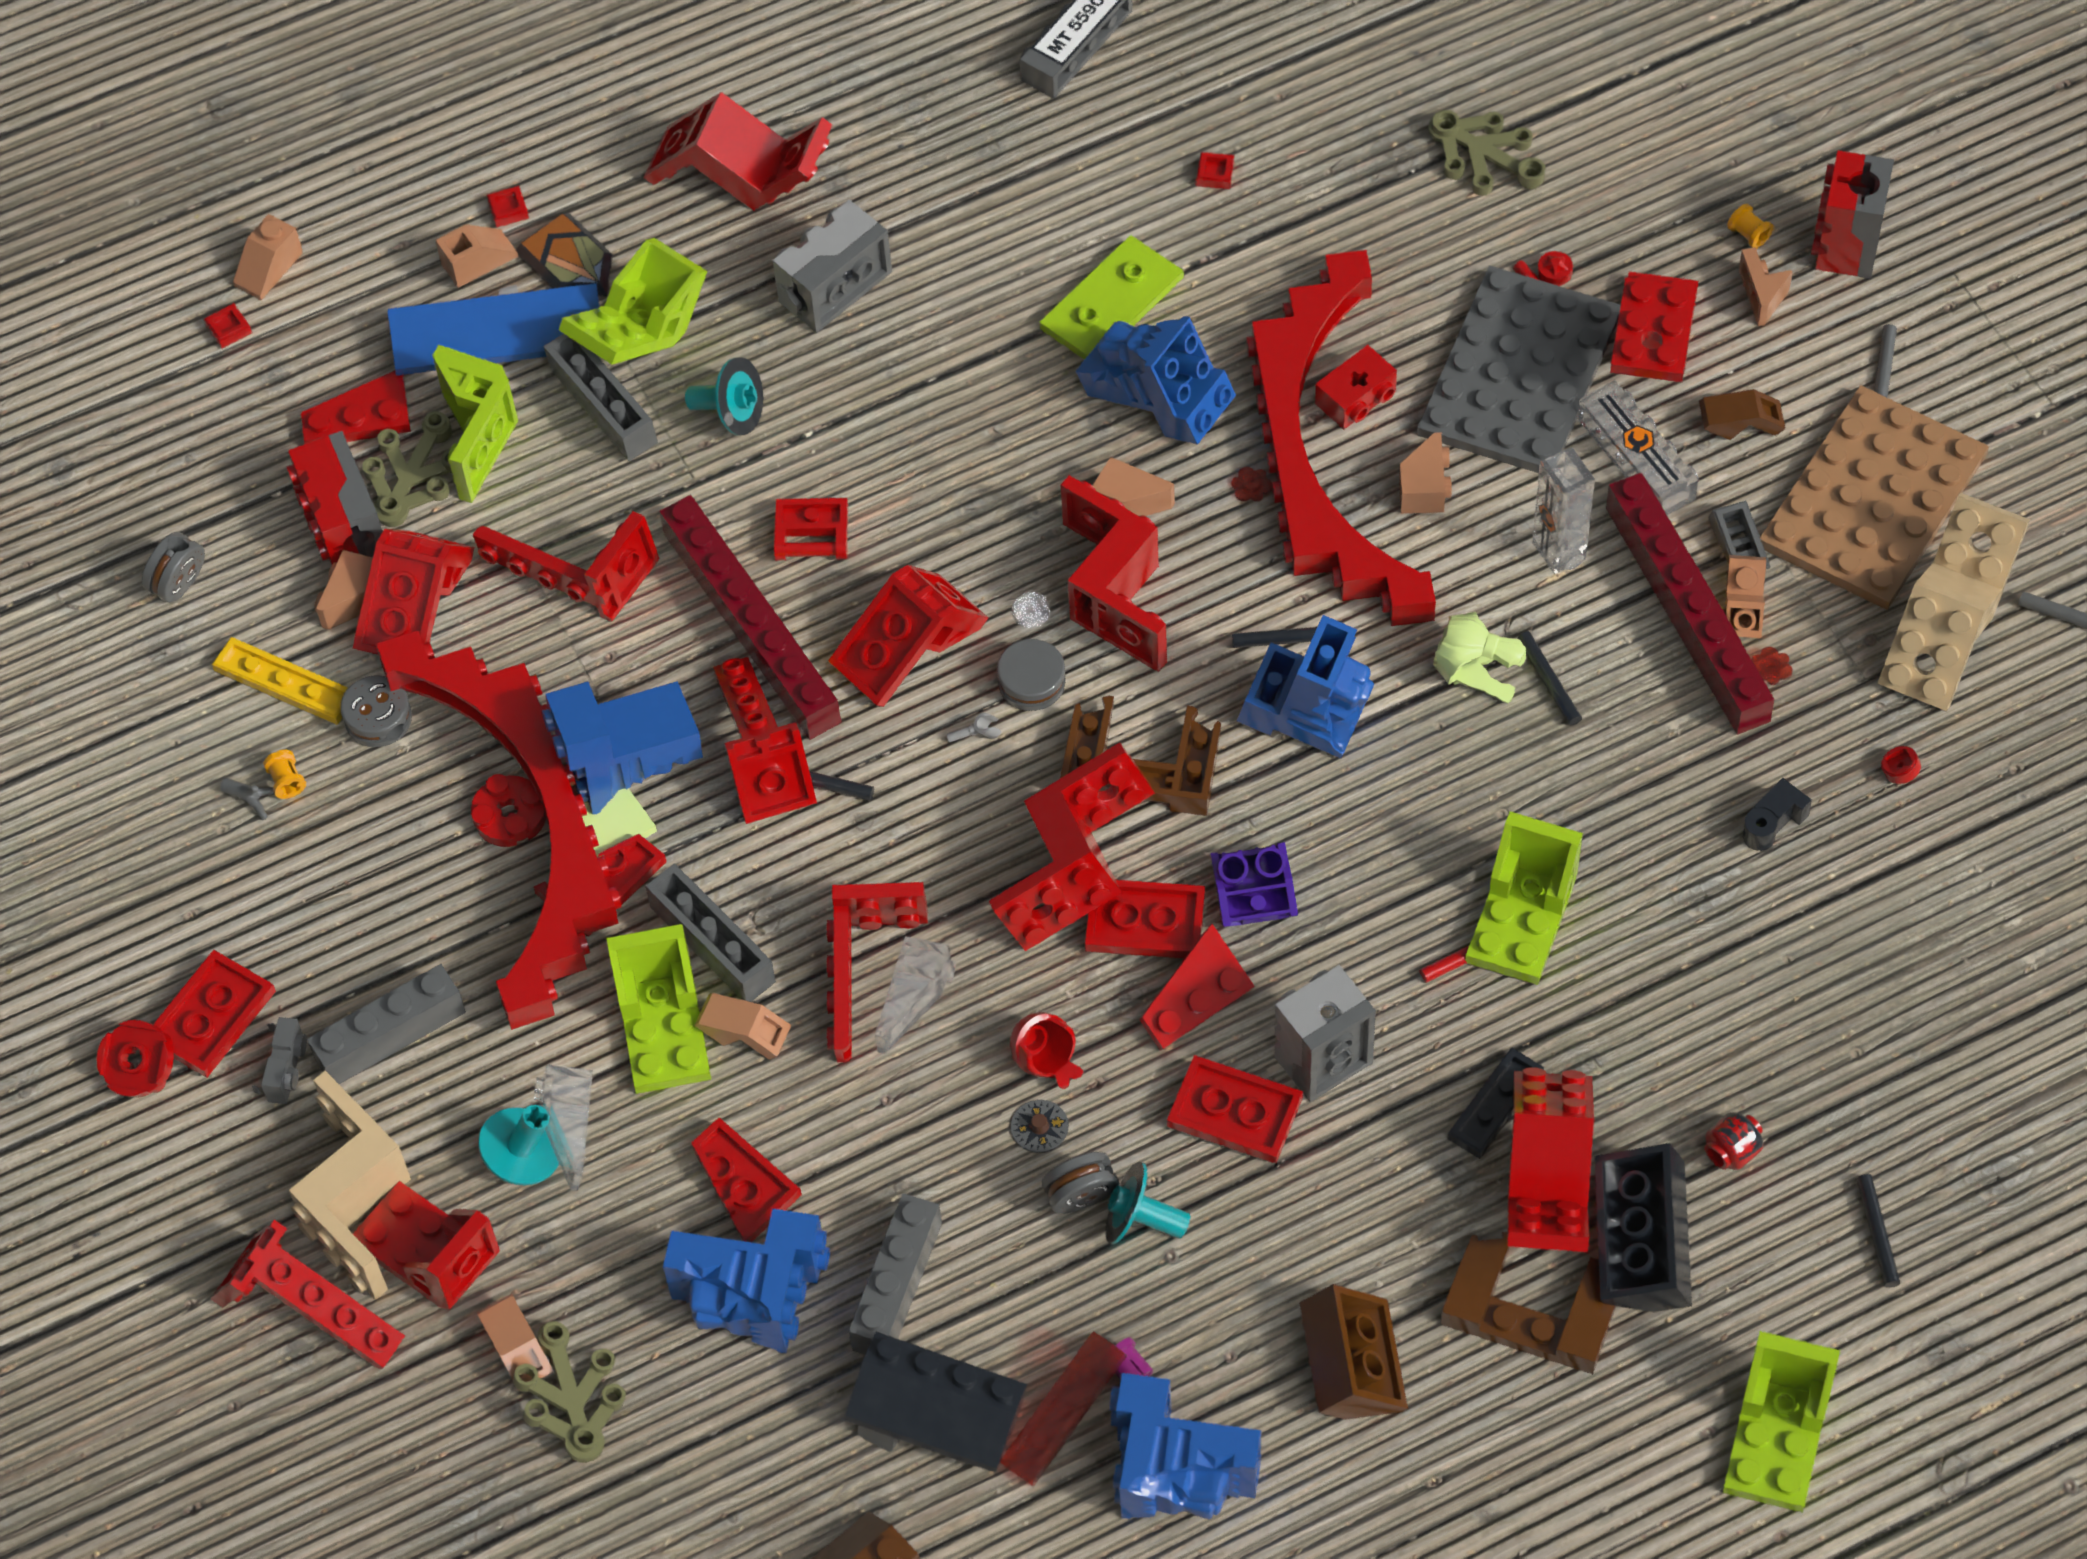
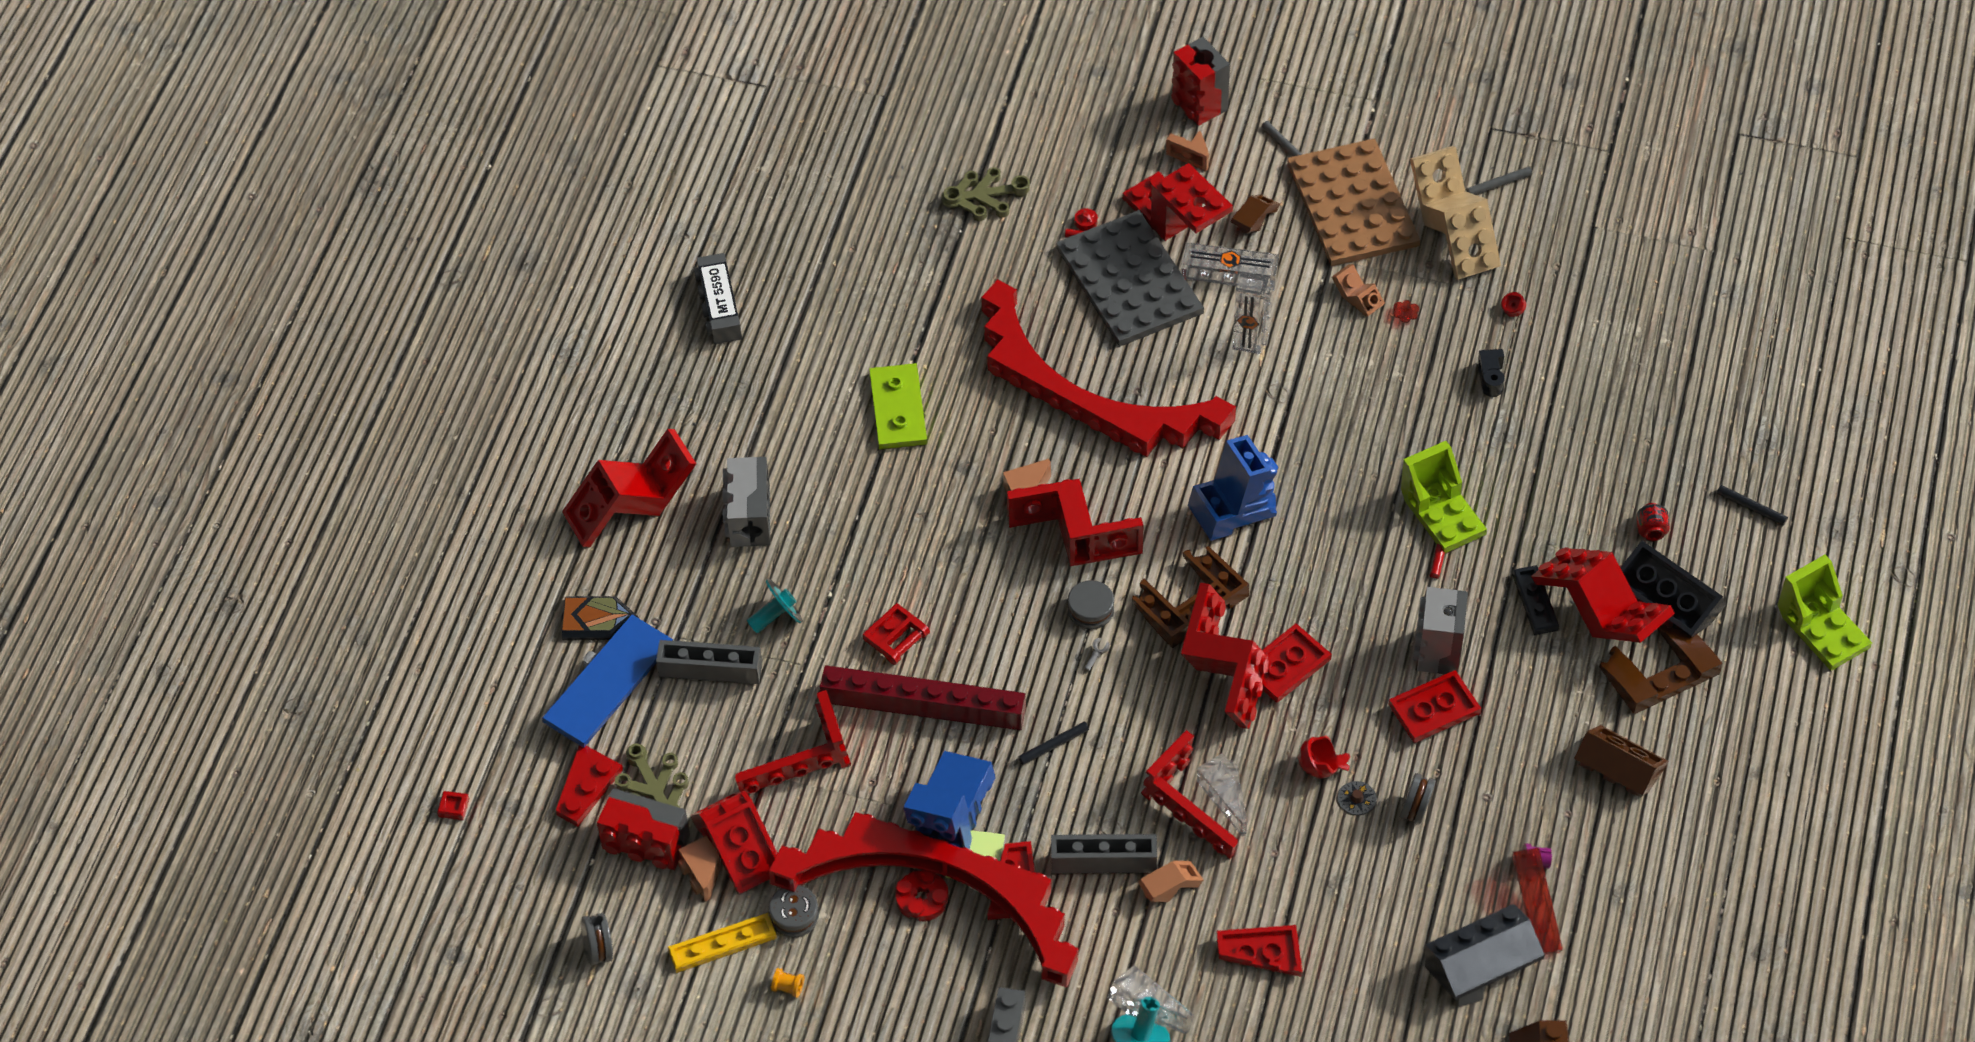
camera: 50 degrees left, 5 degrees down
dark grey bar [220,778,274,820] -> none
nougat slope [233,214,303,301] -> none
lime bracket [432,345,518,503] -> none
nougat slope [435,224,518,288] -> none
red tile [486,186,529,228] -> none
lime bracket [559,238,707,365] -> none
lime bracket [606,924,712,1094] -> none
blue brick [663,1209,830,1353] -> none
red bracket [713,657,817,824] -> none
red bracket [828,565,989,707] -> none
dark grey brick [849,1193,942,1355] -> none
clear tile [1011,592,1050,628] -> none
blue brick [1076,316,1236,445] -> none
teal piece [1105,1162,1190,1244] -> none
blue brick [1110,1373,1261,1520] -> none
red wing [1139,924,1255,1051] -> none
red tile [1196,152,1235,190] -> none
dark purple slope [1210,842,1298,928] -> none
clear red plant [1231,467,1272,502] -> none
black bar [1232,627,1317,648] -> none
red brick [1315,345,1397,430] -> none
nougat slope [1399,433,1452,514] -> none
yellowish green piece [1433,611,1526,704] -> none
black bar [1517,631,1582,726] -> none
dark red brick [1606,472,1775,735] -> none
dark grey slope [1708,501,1771,570] -> none
light orange bush [1727,204,1774,249] -> none

